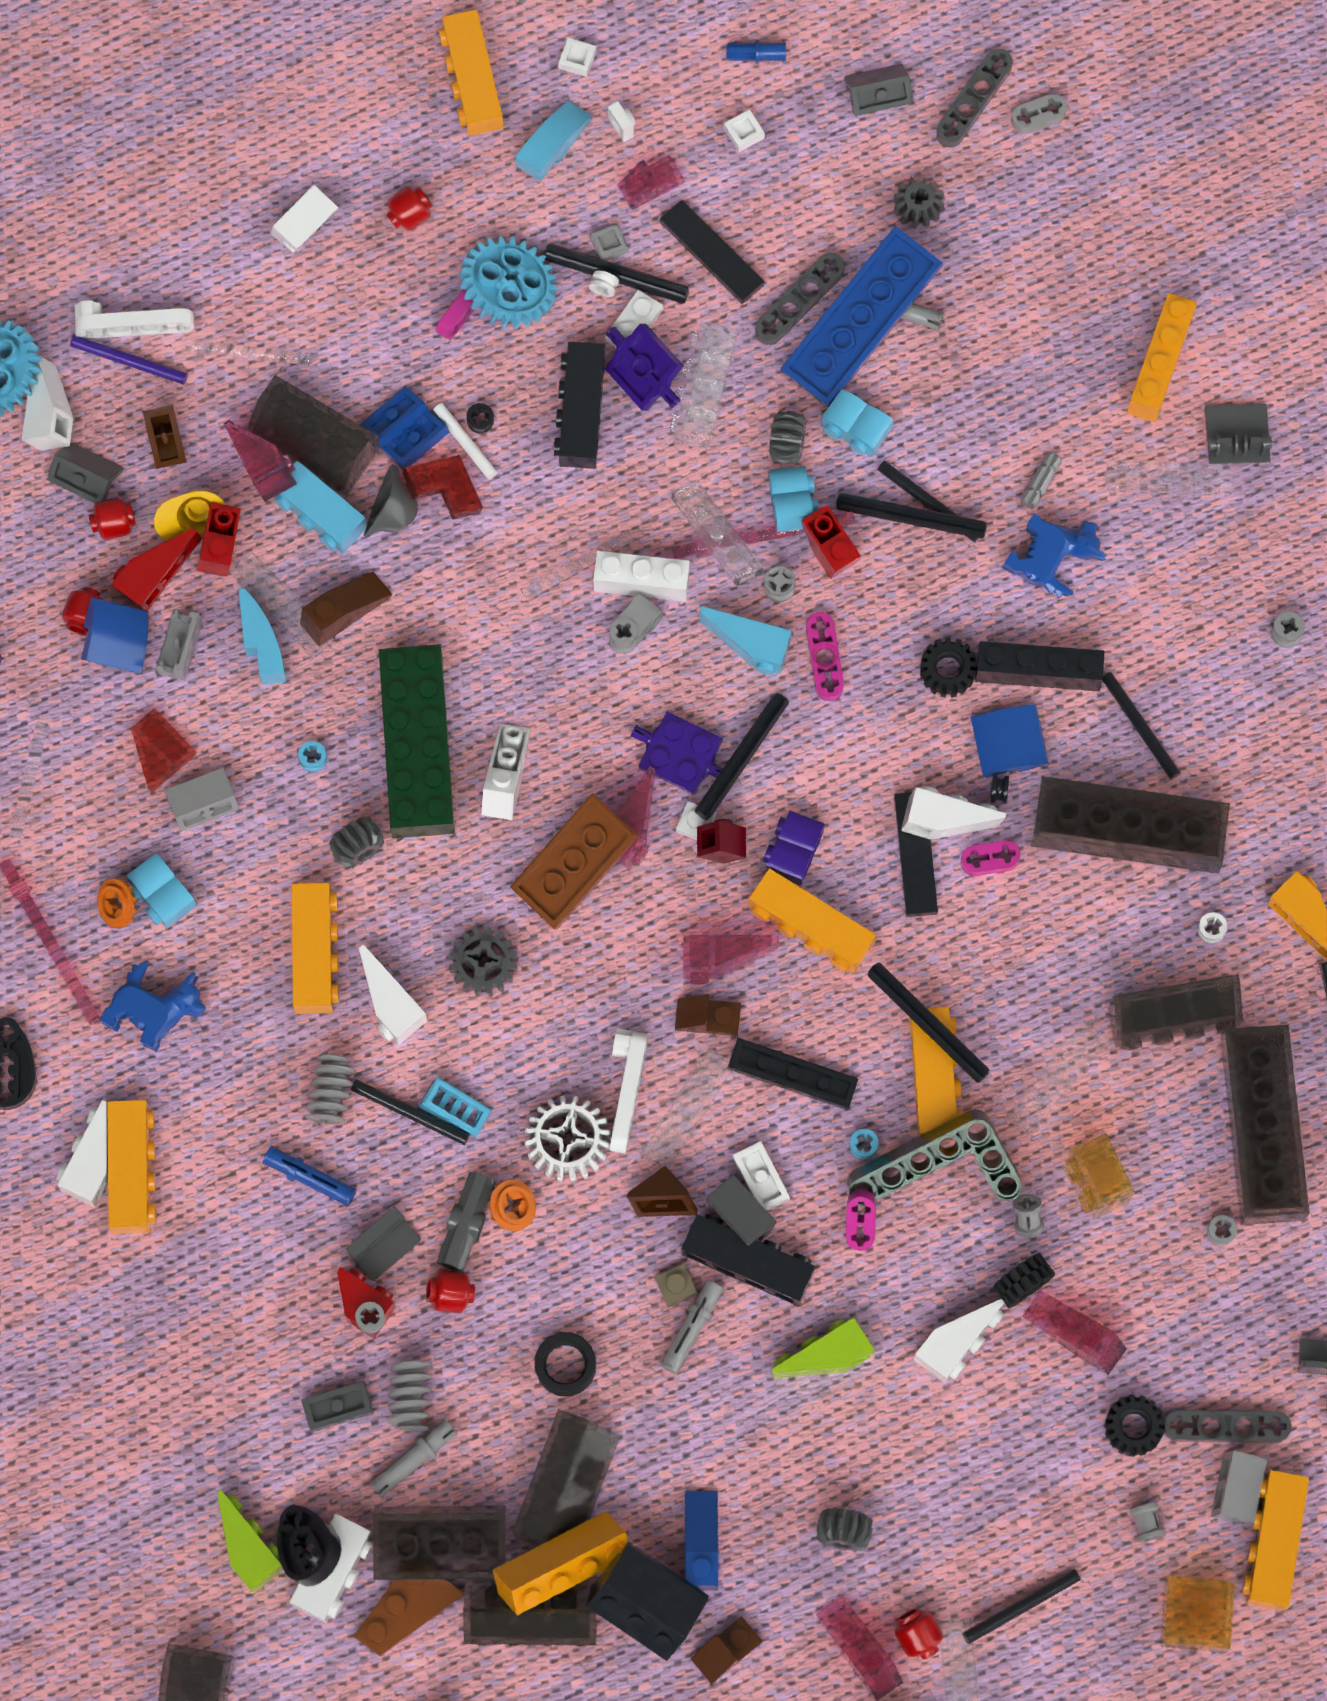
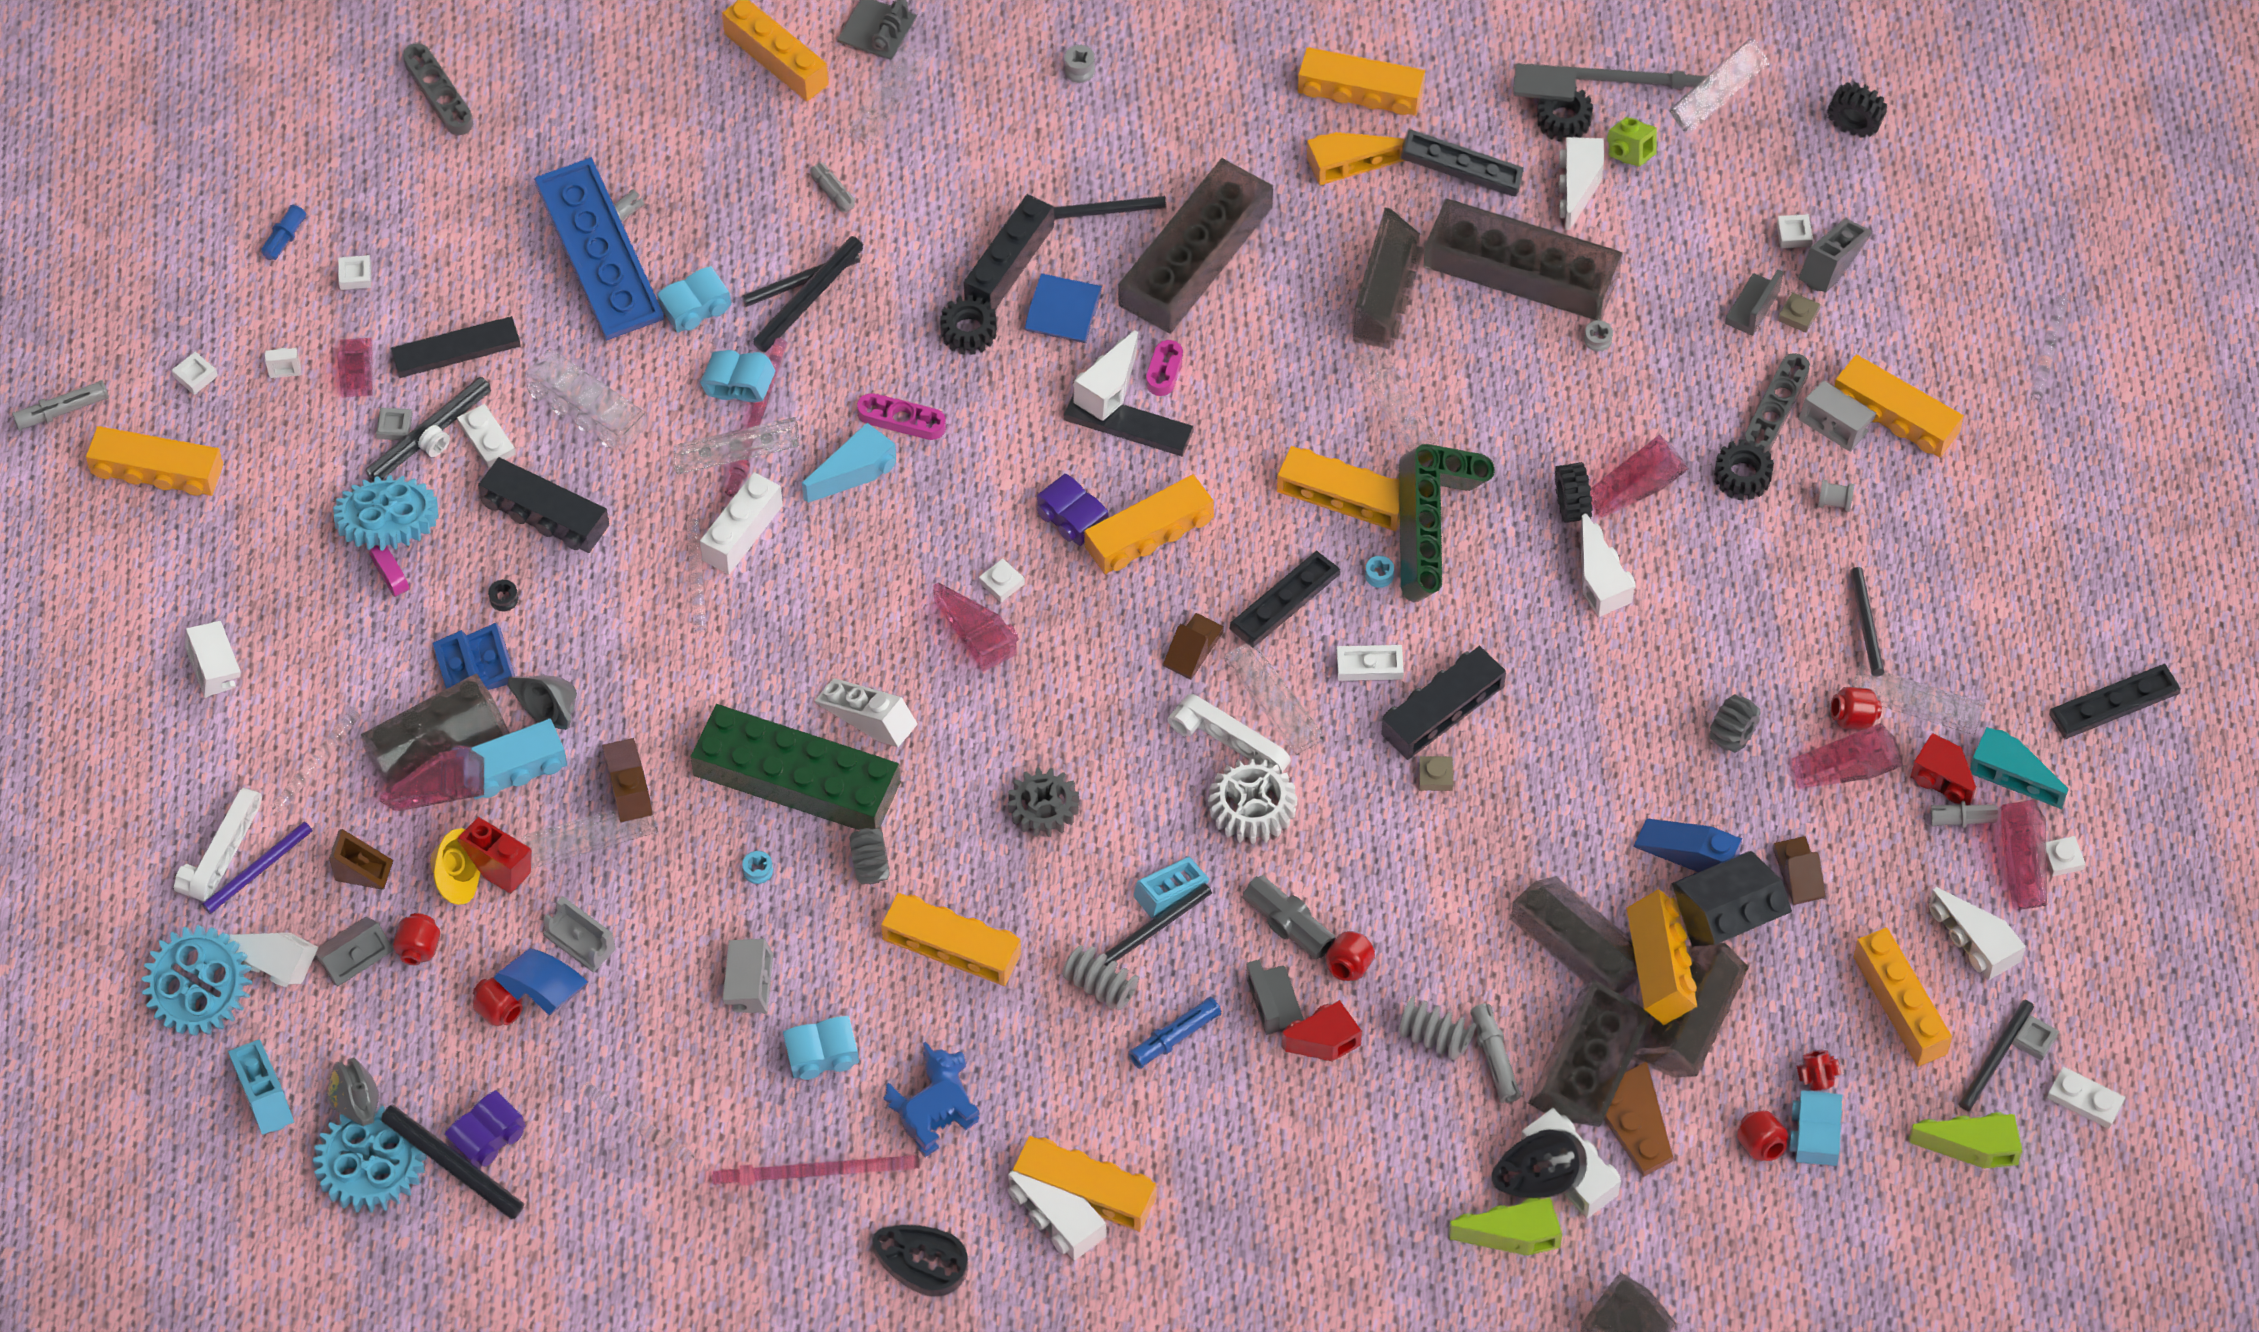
camera: 65 degrees left, 15 degrees down
orange gear [97,878,138,929] -> none
red slope [111,528,202,611] -> none
clear red wing [131,708,197,793] -> none
medium azure slope [239,588,287,685] -> none
dark grey plate [301,1381,374,1433] -> none
light grey bush [355,1302,386,1334] -> none
white slope [359,944,427,1045] -> none
red head [386,185,433,231] -> none
clear red plate [402,455,483,520] -> none
white bar [433,403,498,480] -> none
orange gear [487,1180,536,1232] -> none
dark orange tile [510,793,640,930] -> none
medium azure slope [515,101,593,182] -> none
black tyre [535,1332,596,1396] -> none
dark purple plate [604,323,684,411] -> none
light grey piece [609,593,664,654] -> none
reddish brown slope [627,1166,698,1217] -> none
dark purple plate [630,711,723,795] -> none
light grey pin [659,1280,724,1375] -> none
clear pink slope [683,935,779,985] -> none
black axle [695,693,789,820] -> none
dark red brick [697,819,746,864] -> none
dark grey panel [706,1175,777,1246] -> none
dark grey beam [755,253,845,345] -> none
light grey wheel [764,565,795,602] -> none
dark grey gear [769,411,806,464] -> none
lime slope [771,1317,875,1378] -> none
red slope [801,505,861,579] -> none
dark grey panel [844,64,913,116] -> none
dark pink beam [846,1189,876,1251] -> none
black axle [867,962,990,1083] -> none
dark grey gear [893,176,945,229] -> none
black bush [991,775,1009,804] -> none
blue animal [1003,513,1107,598] -> none
light grey beam [1011,94,1067,134] -> none
light grey bush [1013,1194,1044,1237] -> none
clear yellow brick [1064,1133,1134,1219] -> none
clear yellow brick [1160,1576,1235,1653] -> none
white bush [1198,912,1227,943] -> none

